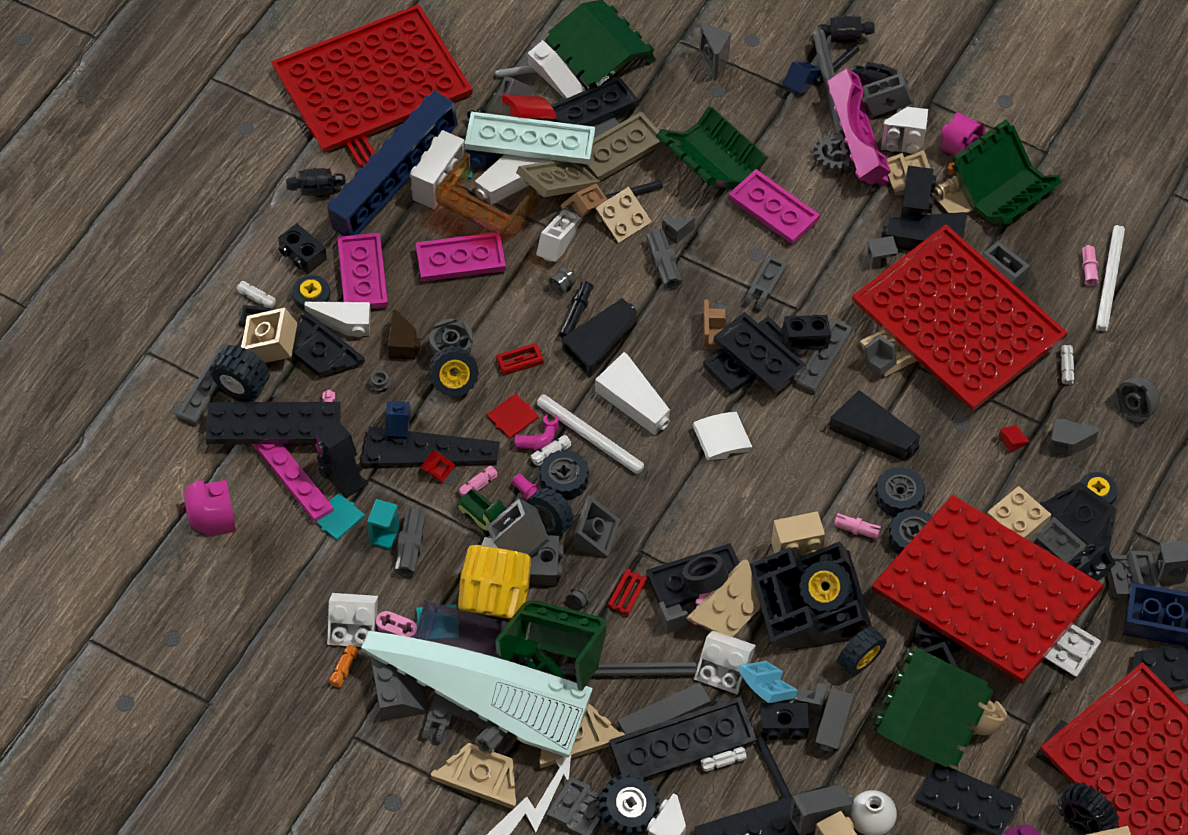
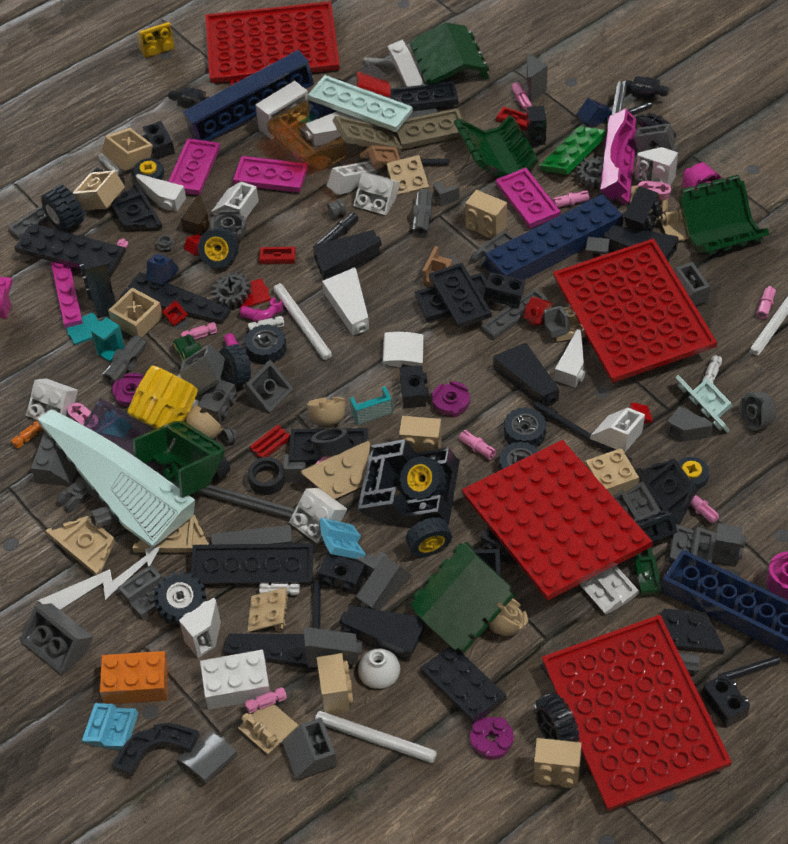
camera: 25 degrees right, 5 degrees down
none -> tan brick [102,128,153,171]
none -> tan brick [108,288,163,337]
none -> magenta plate [112,373,144,407]
none -> yellow slope [136,22,175,58]
none -> red slope [184,235,201,256]
none -> tan cylinder [185,405,224,439]
none -> white slope [211,182,258,220]
none -> dark grey gear [212,271,252,307]
none -> black tyre [248,457,285,495]
none -> tan hinge [248,587,288,632]
none -> tan cylinder [307,397,346,429]
none -> black slope [339,606,426,662]
none -> teal panel [349,386,393,425]
none -> white slope [354,172,400,215]
none -> black brick [399,365,429,409]
none -> magenta plate [432,381,470,418]
none -> tan brick [465,190,507,238]
none -> dark blue brick [485,194,623,280]
none -> red tile [496,106,527,131]
none -> bright pink axle [511,82,532,110]
none -> red brick [523,297,553,326]
none -> black brick [527,106,547,146]
none -> black bar [534,401,632,463]
none -> green plate [539,126,607,175]
none -> bright pink pin [553,190,589,208]
none -> white slope [555,329,585,388]
none -> white slope [590,408,645,453]
none -> dark green hinge [634,547,662,596]
none -> bright pink beam [638,181,671,200]
none -> light aqua bracket [676,375,733,433]
none -> bright pink axle [690,494,719,523]

